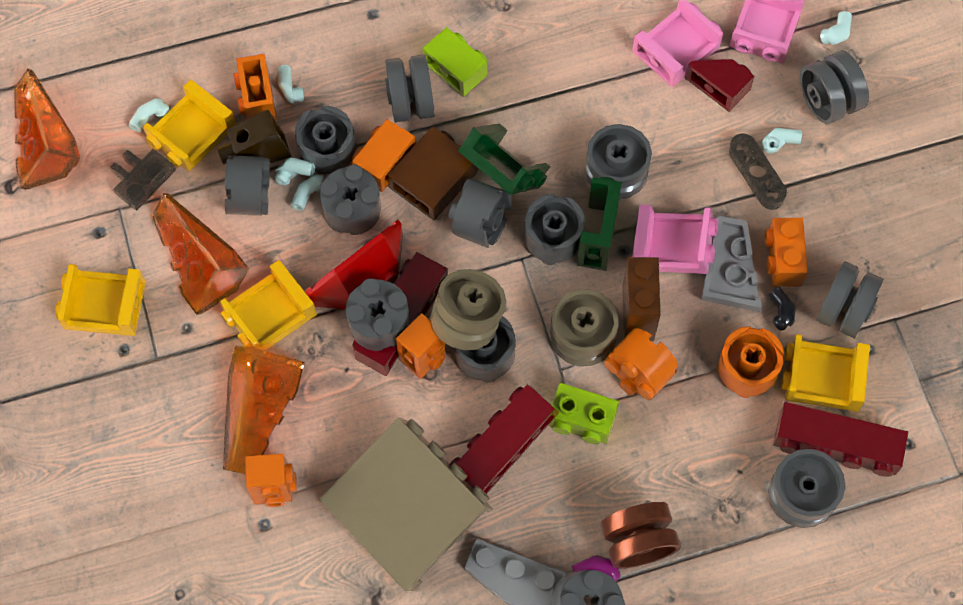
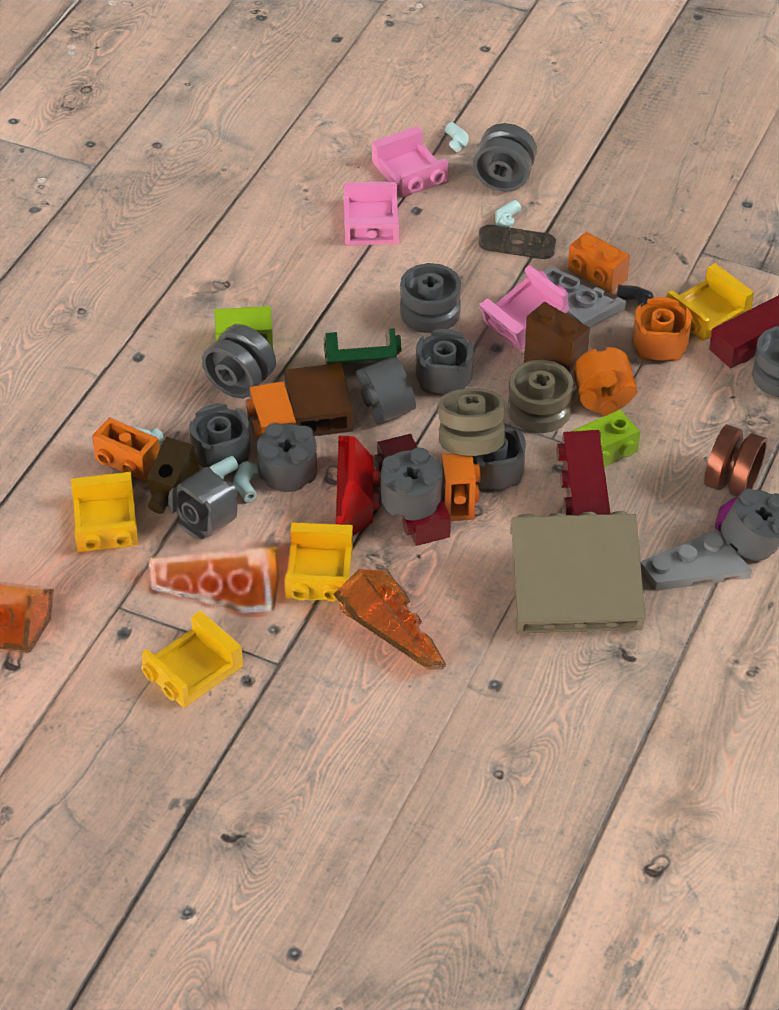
camera: 50 degrees left, 20 degrees down
clear smoke hinge [110,149,176,211] -> none
light aqua arm [128,98,169,133] -> none
orange brick [245,453,297,507] -> none
dark green panel [577,177,622,271] -> none
dark red slope [685,59,755,112] -> none
dark grey wheel [815,261,884,339] -> none

